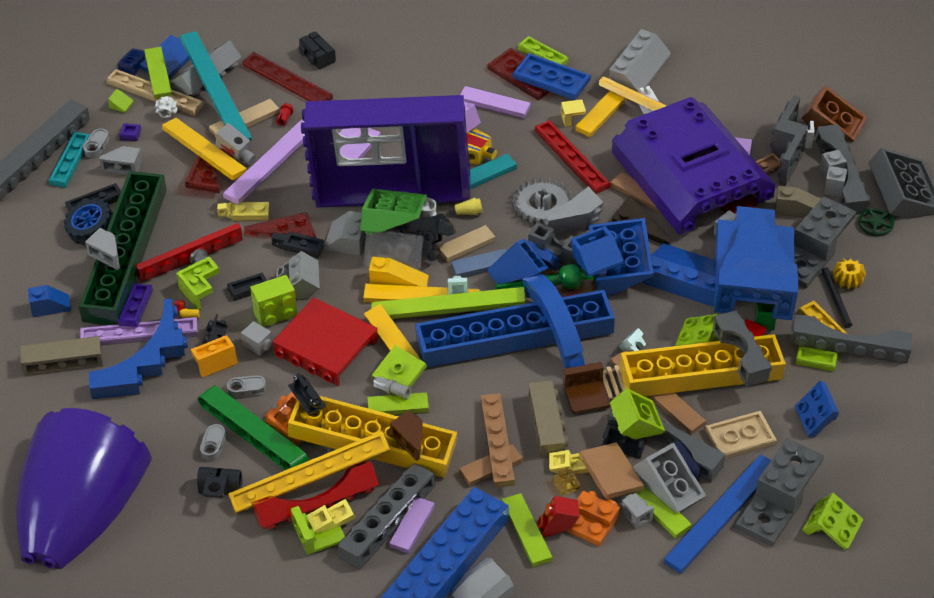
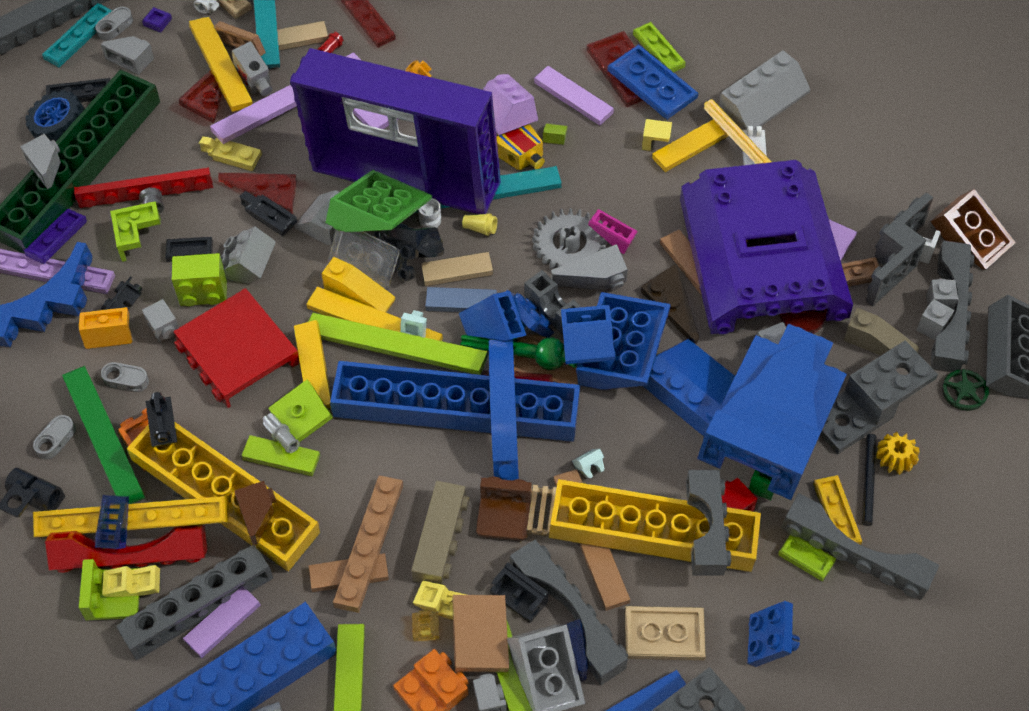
camera: 20 degrees right, 10 degrees up
yellow arm [175,300,200,319] -> none
red tile [535,120,610,194] -> none
red slope [538,496,580,537] -> none
lime slope [610,388,665,439] -> none
lime bracket [675,314,720,346] -> none
none -> clear blue slope [95,495,129,549]
none -> medium nougat tile [215,21,266,56]
none -> lime slope [543,124,567,145]
none -> dark pink slope [588,209,638,254]

